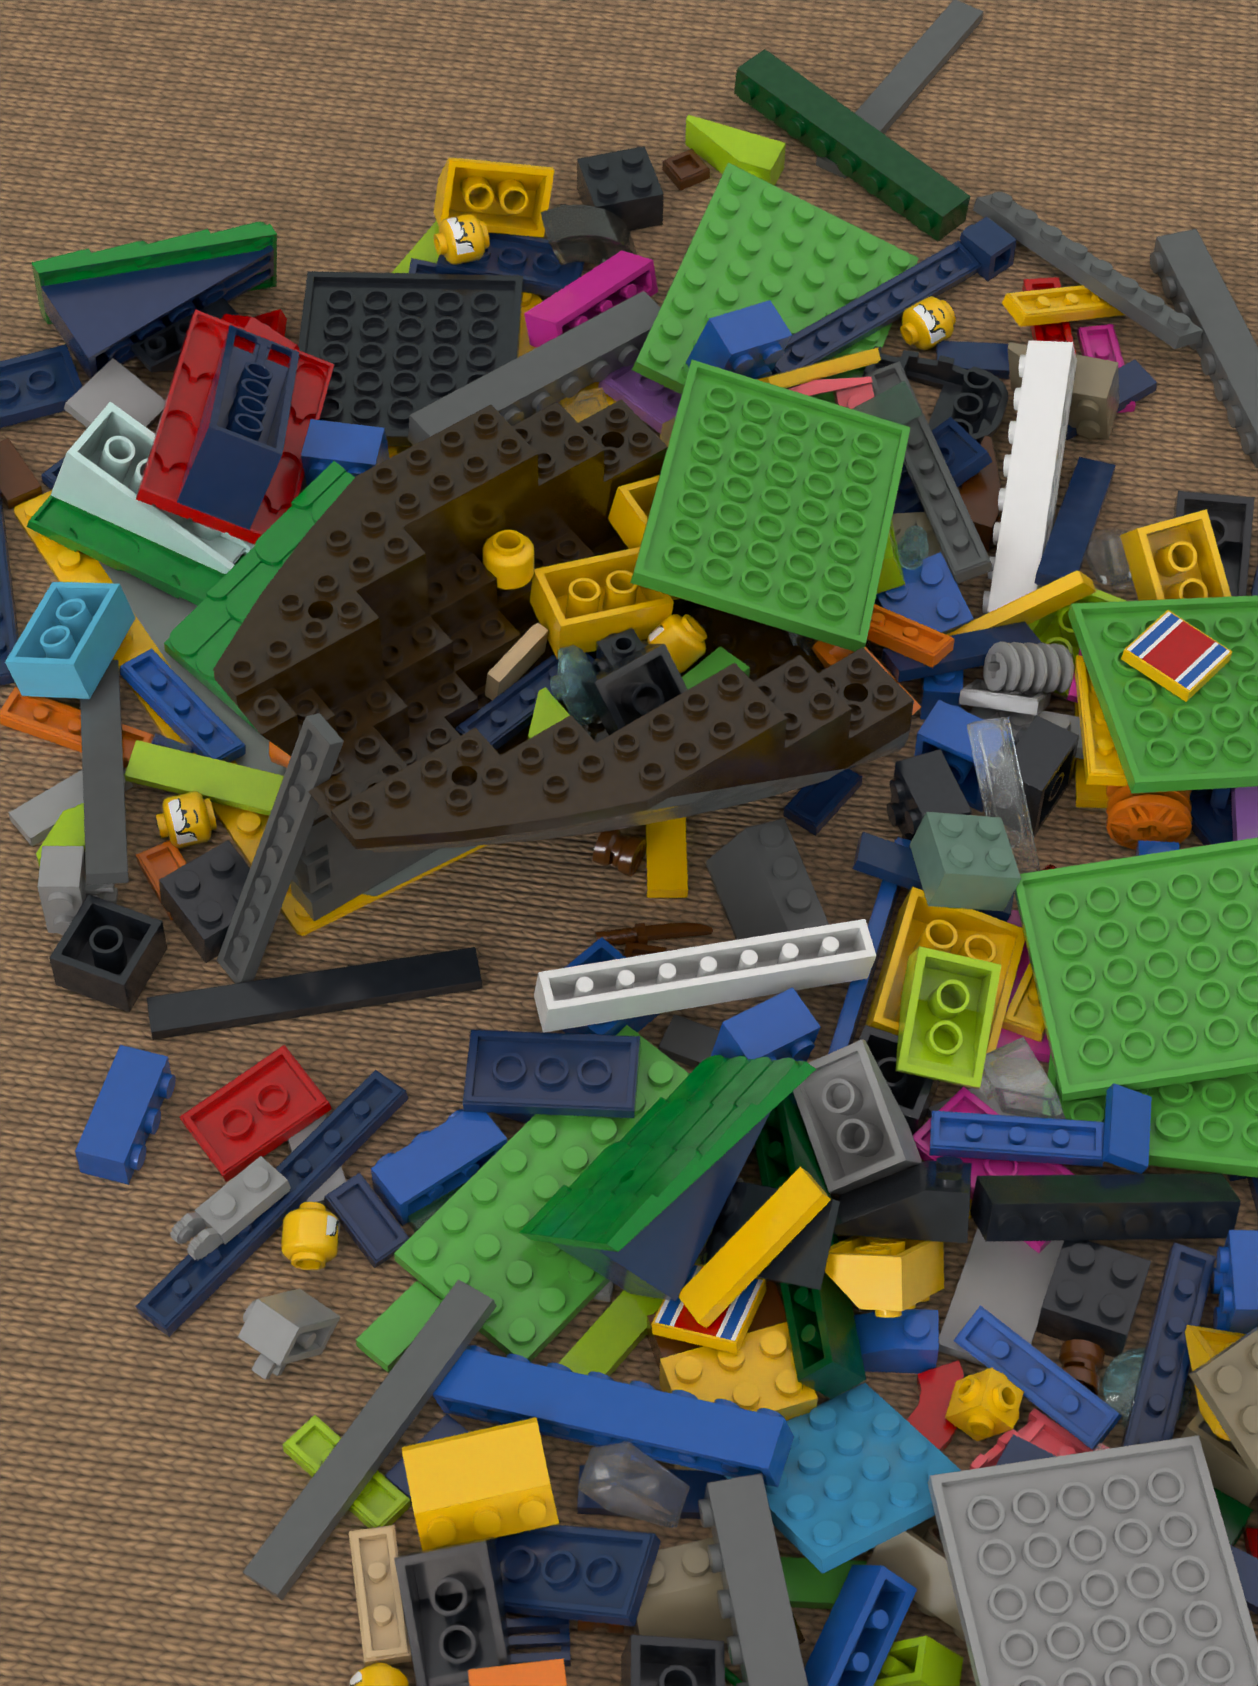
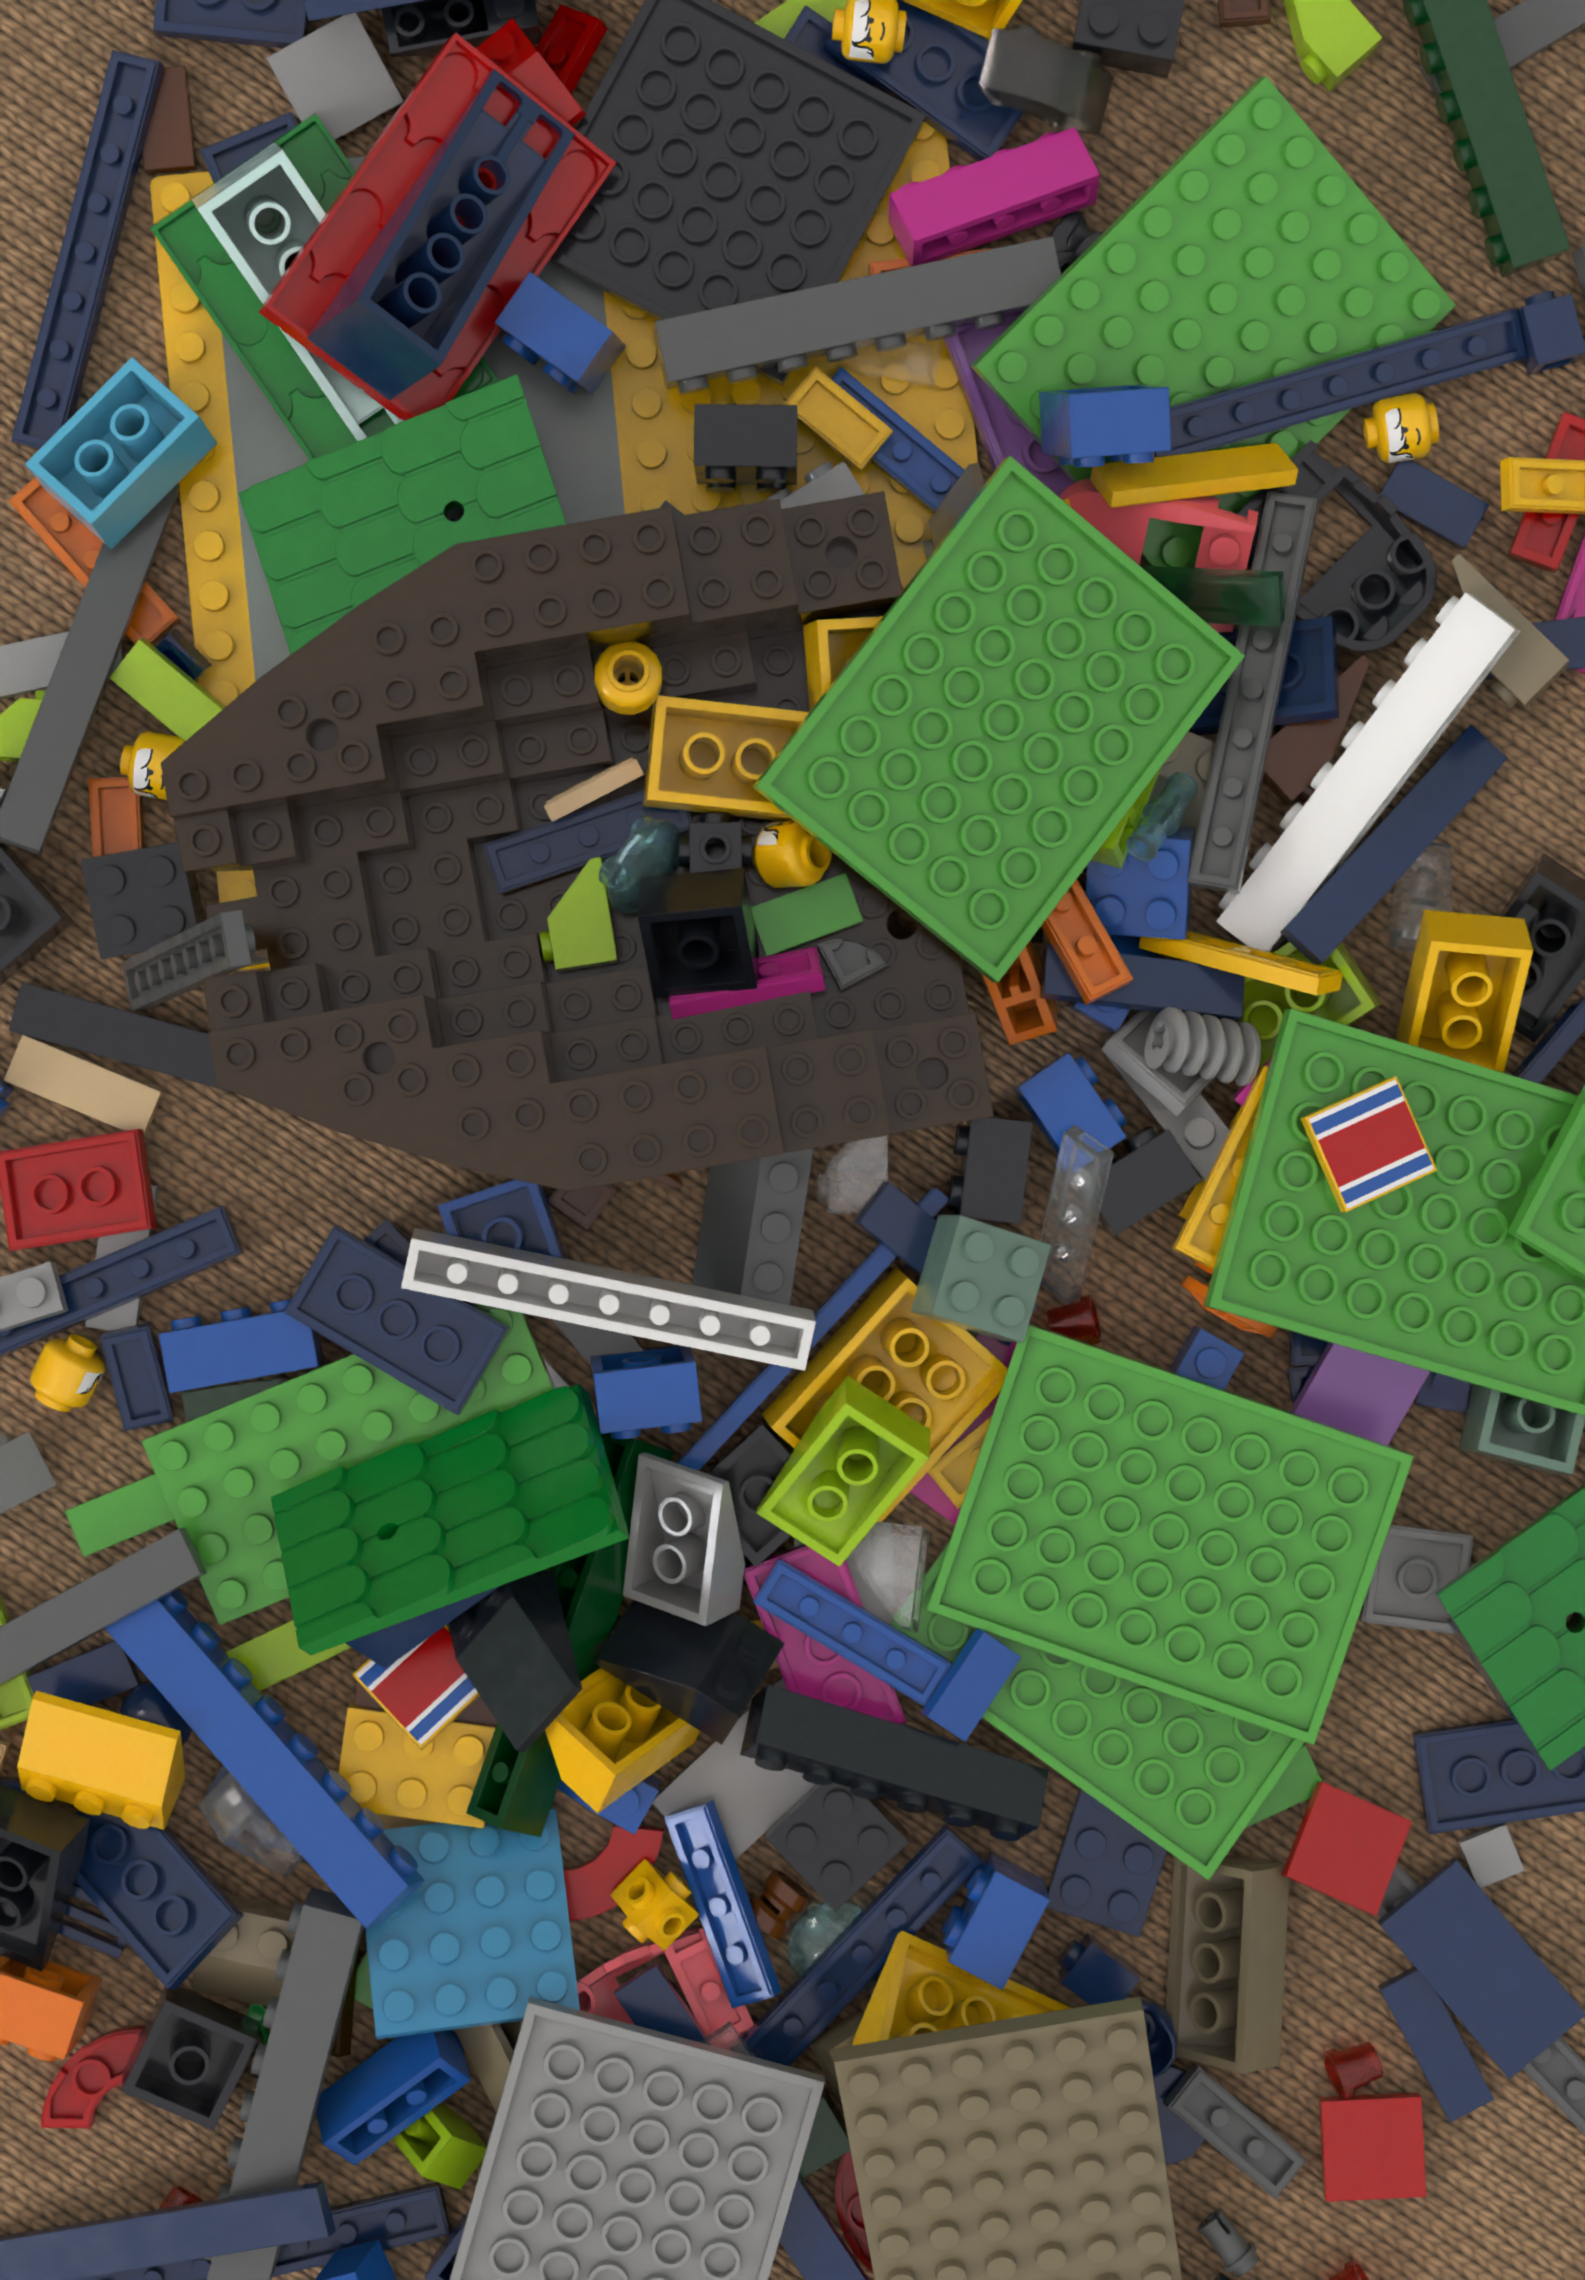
camera: 30 degrees right, 35 degrees up
blue tile [120,649,246,762] -> none
yellow tile [678,1167,831,1328] -> none
none -> tan tile [3,1034,164,1138]
none -> clear slope [817,1135,888,1214]

